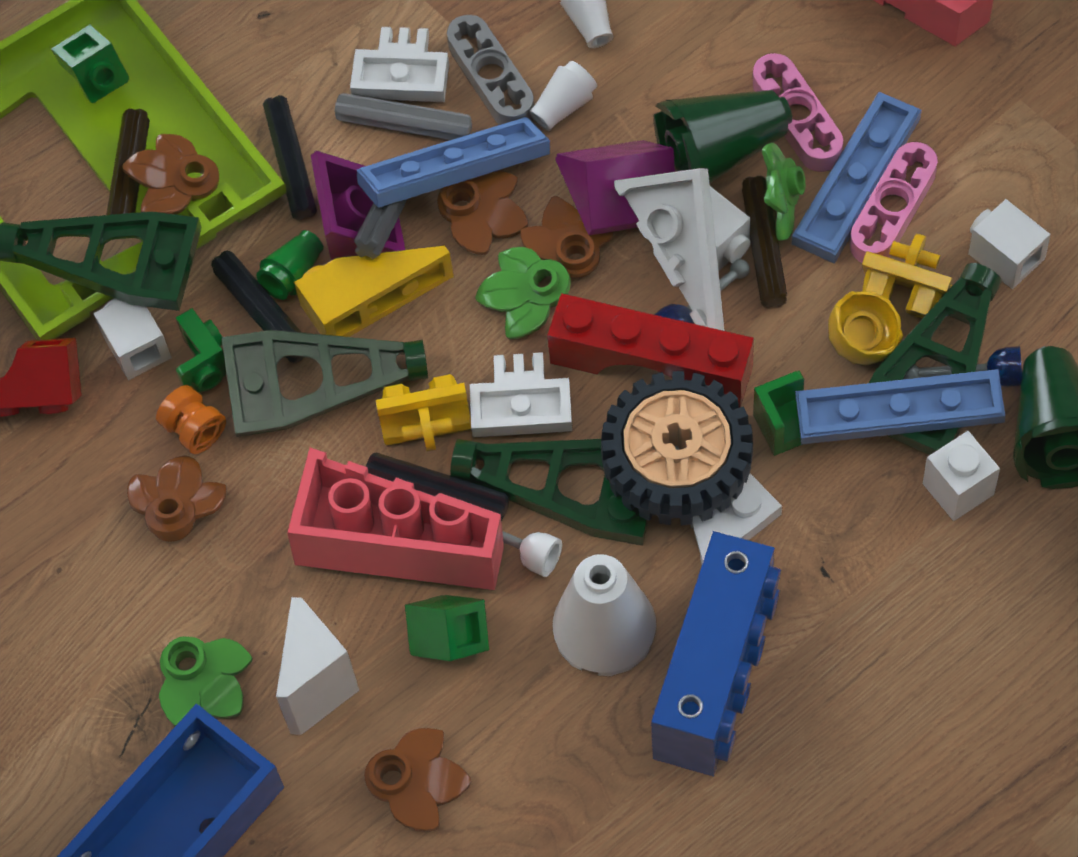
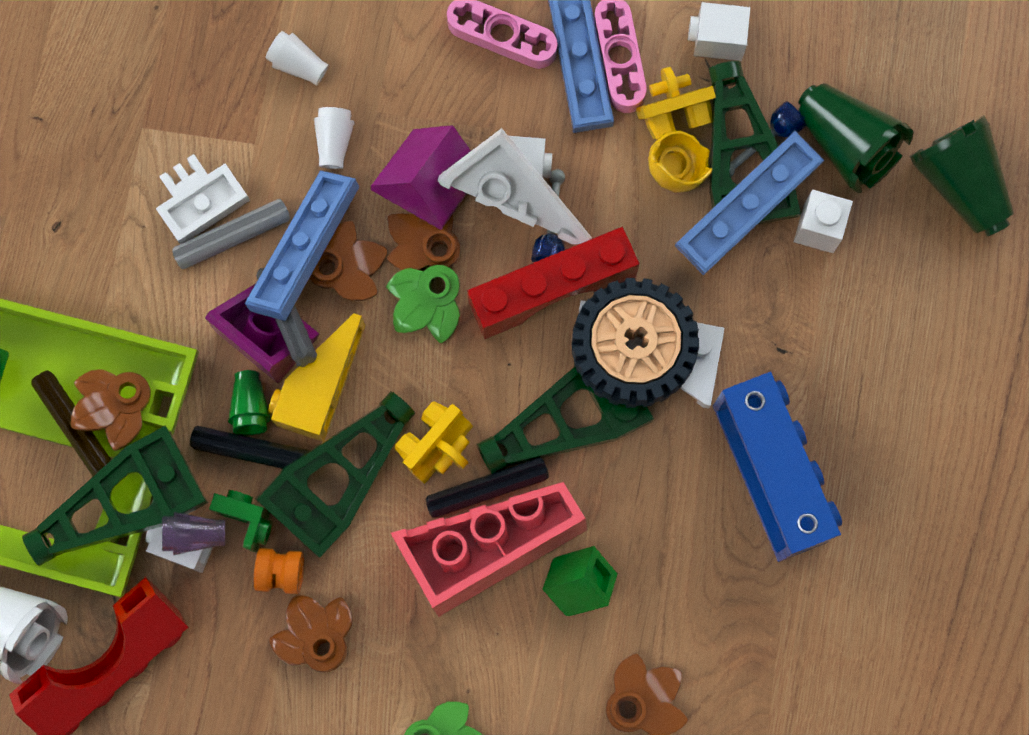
camera: 45 degrees left, 15 degrees up
black axle [263,95,317,220] -> none
white slope [276,597,359,735] -> none
light grey beam [447,15,534,125] -> none
white hinge [470,352,572,437] -> none
white hinge [502,531,562,577] -> none
white cone [553,554,656,676] -> none
dark green cone [653,90,792,184] -> none
dark brown axle [742,175,787,308] -> none
green panel [753,371,804,456] -> none
bright green plate [762,143,806,241] -> none
none -> clear purple cone [162,512,225,556]

